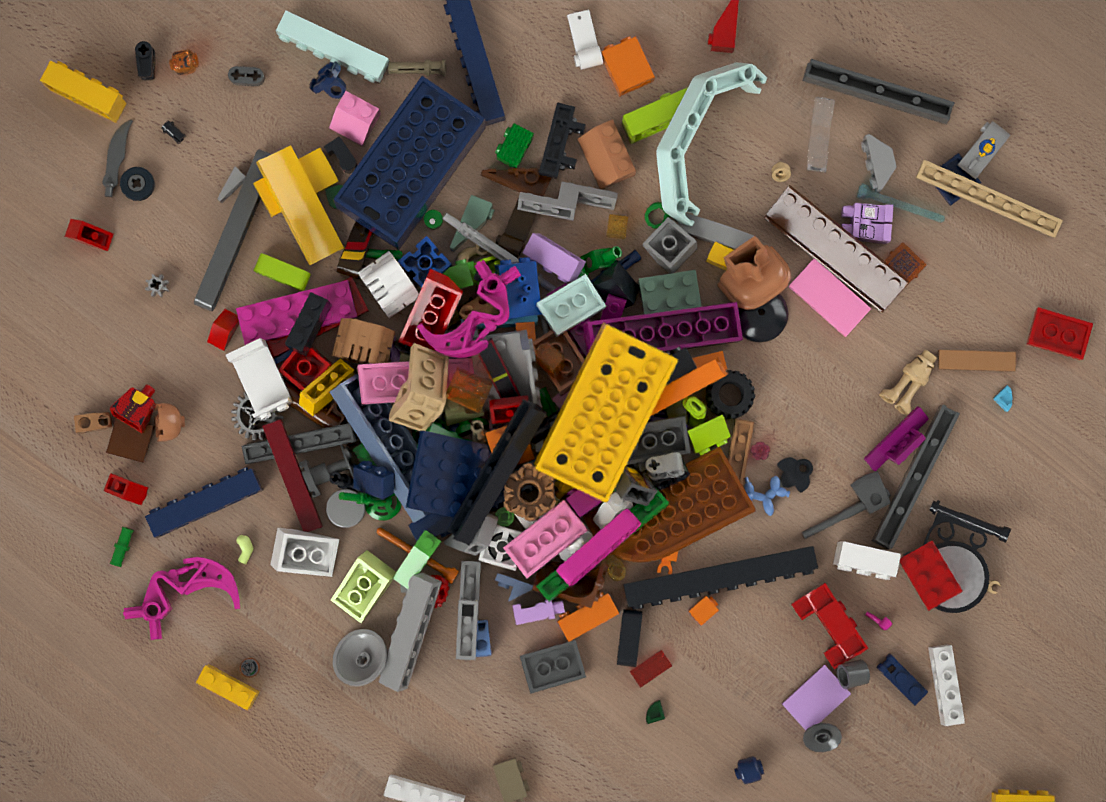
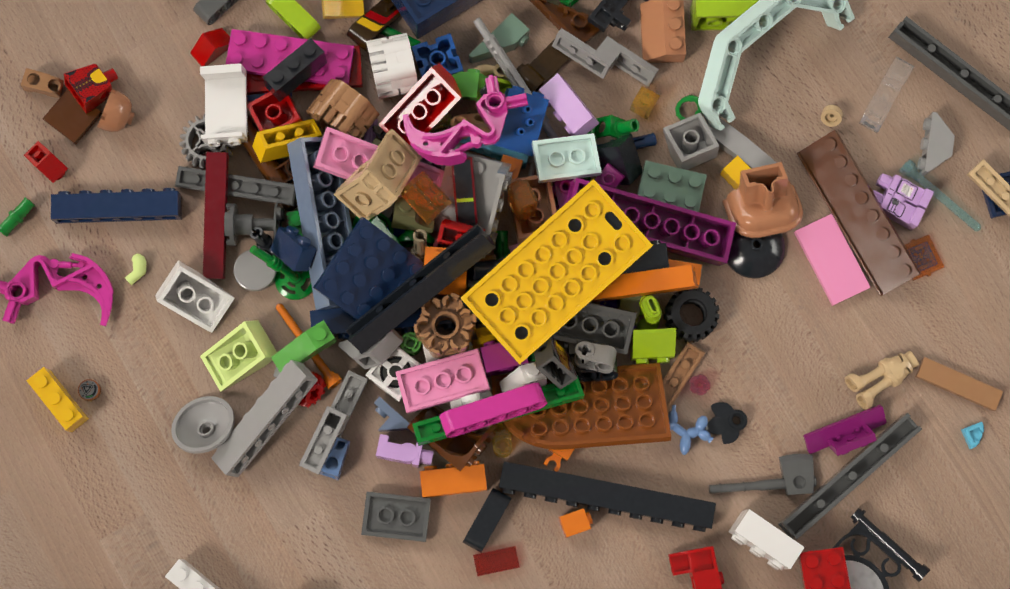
camera: 20 degrees right, 5 degrees down
green tile [424,210,443,230] -> none

